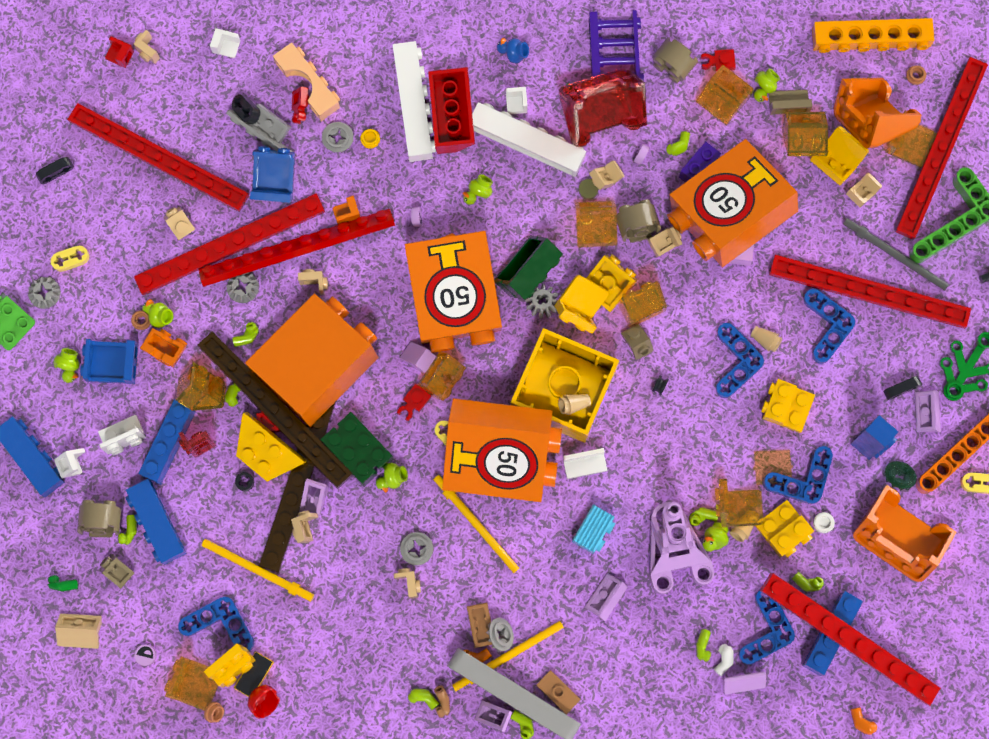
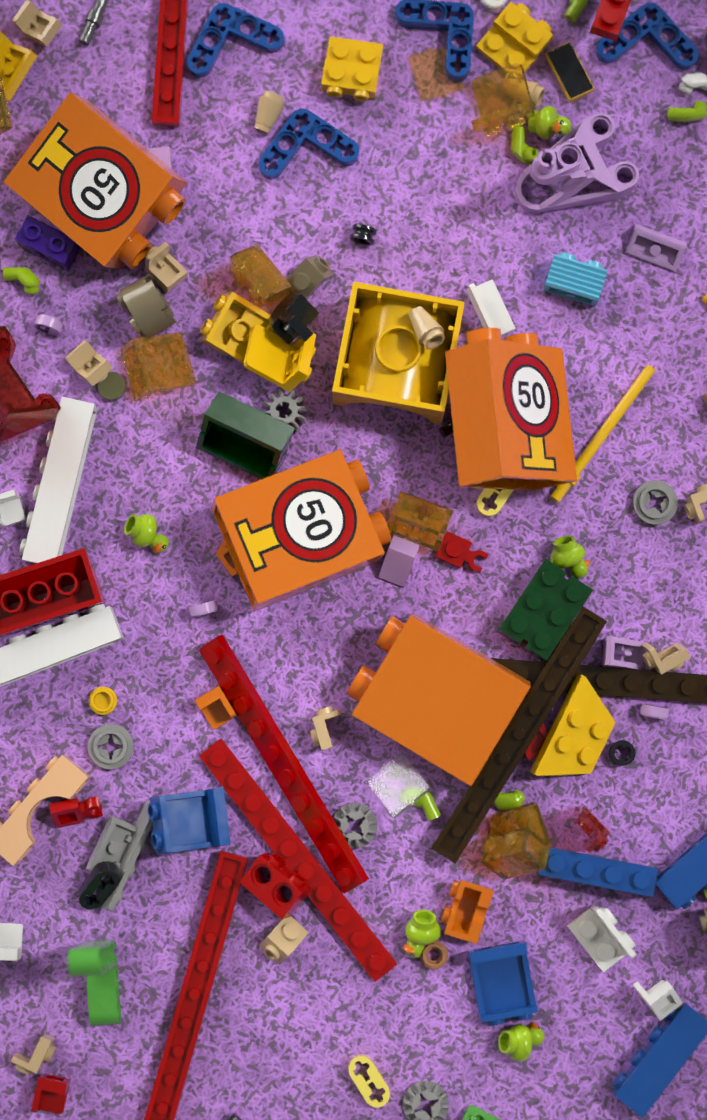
camera: 105 degrees left, 5 degrees up
none -> bright green beam [68,939,121,1027]
none -> red brick [239,853,311,919]
none -> black brick [269,290,319,345]
none -> clear piece [366,752,431,818]
none -> black tile [545,42,595,103]
none -> lavender tile [640,703,670,720]

